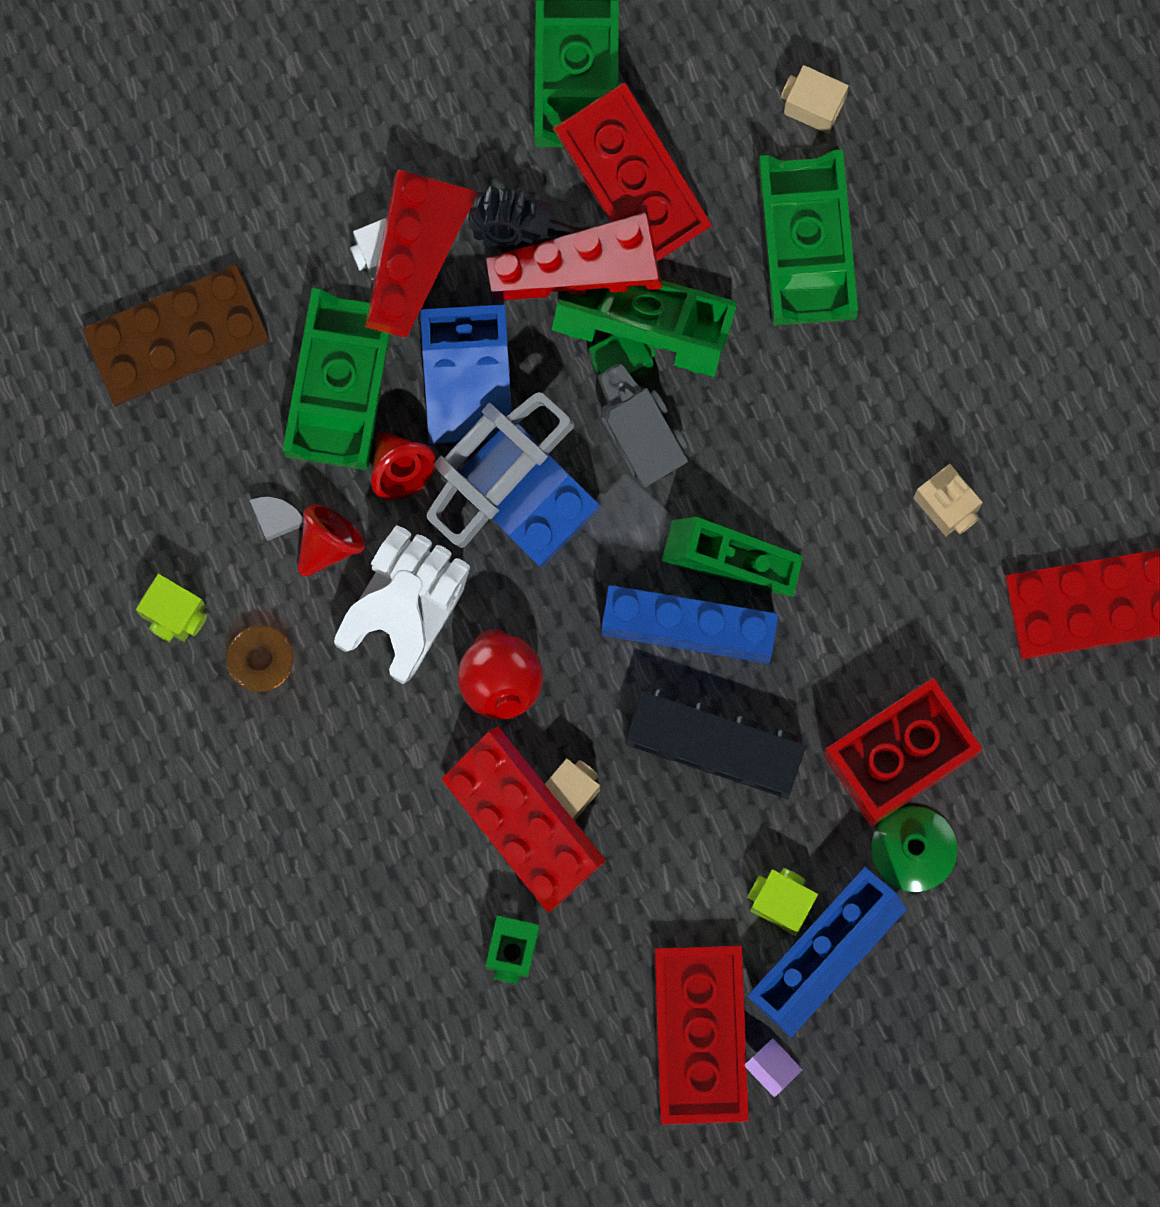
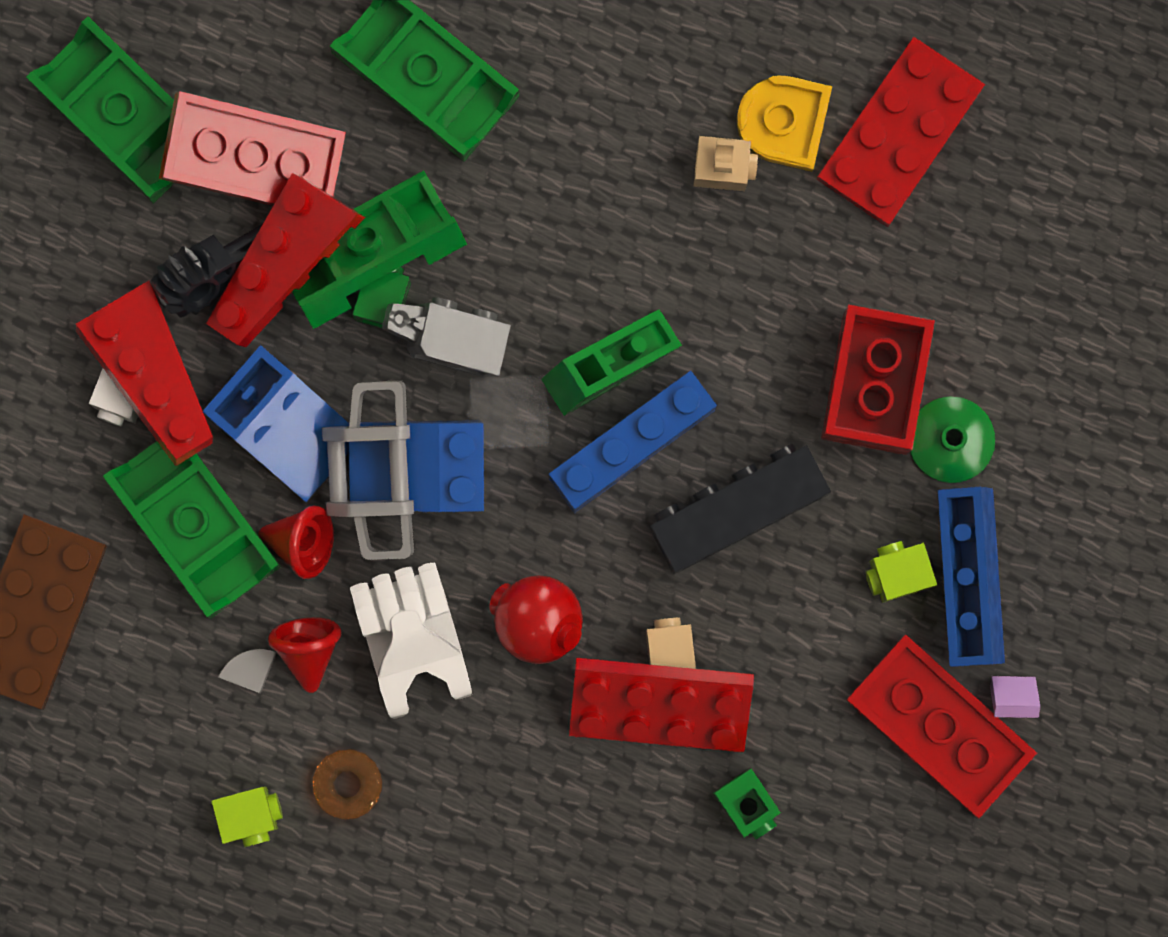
camera: 55 degrees left, 5 degrees up
none -> yellow tile [737,76,832,172]

